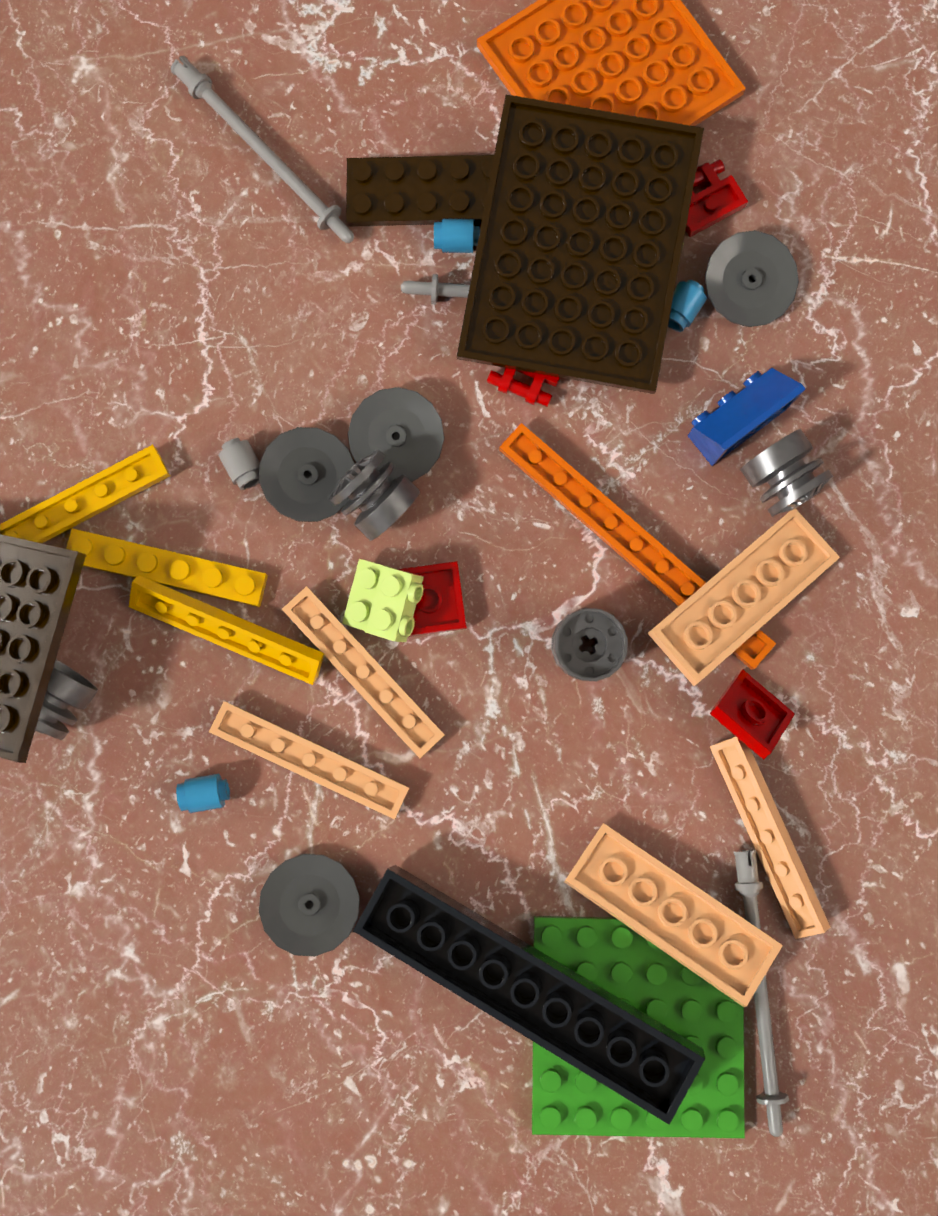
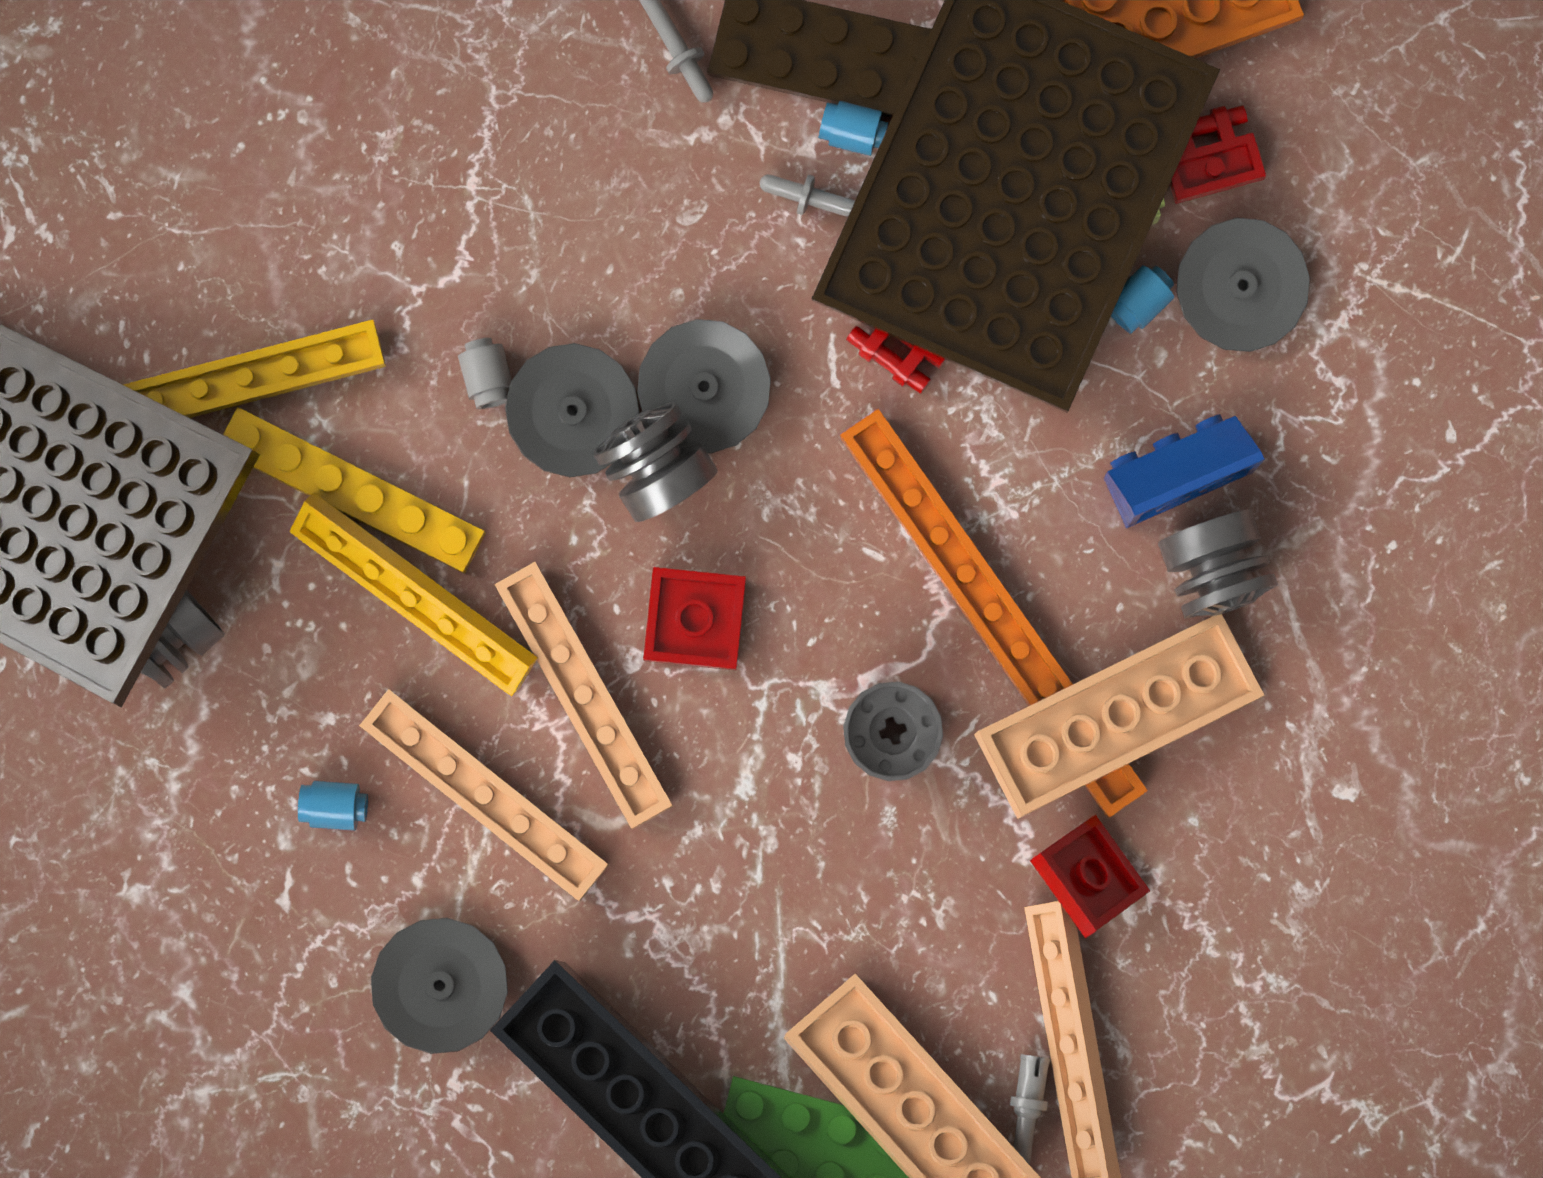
camera: 15 degrees right, 0 degrees up
yellowish green plate [342,559,424,642] -> none

